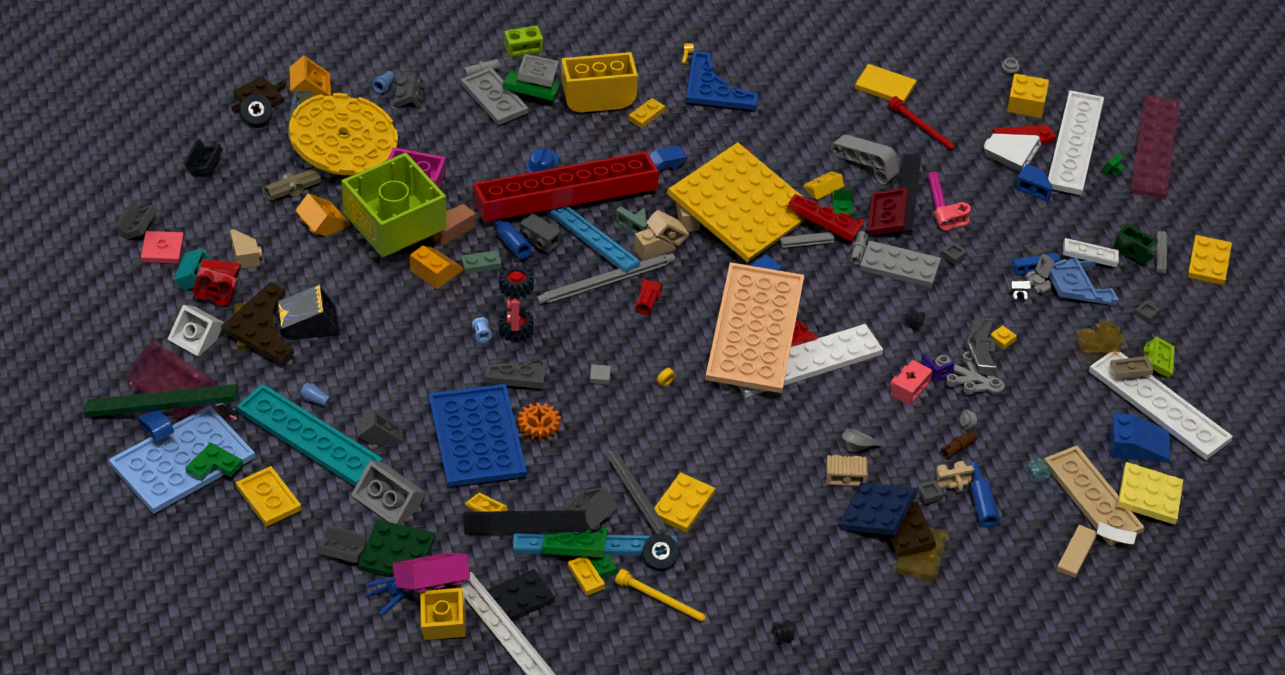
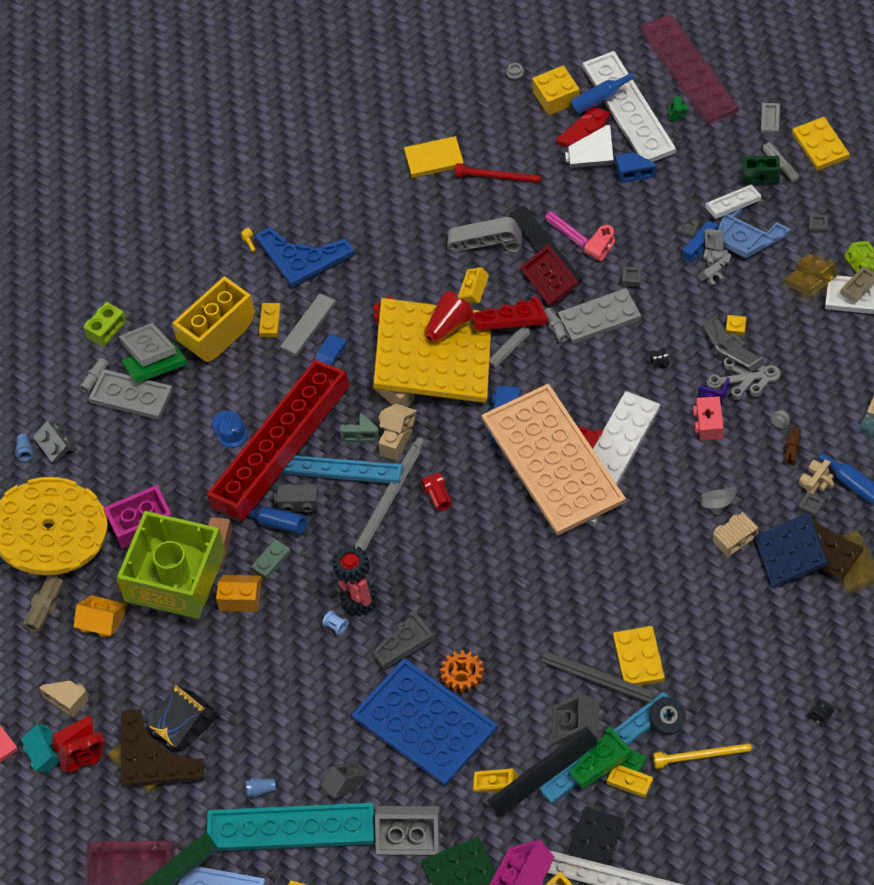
camera: 30 degrees left, 10 degrees up
white slope [167,305,224,356] -> none
light grey tile [590,364,611,385] -> none
yellow tile [656,368,676,387] -> none
green slope [831,190,853,219] -> none
none -> light grey tile [280,294,336,357]
none -> red cone [424,291,473,343]
none -> blue piece [571,72,635,115]
none -> light grey tile [761,103,780,135]

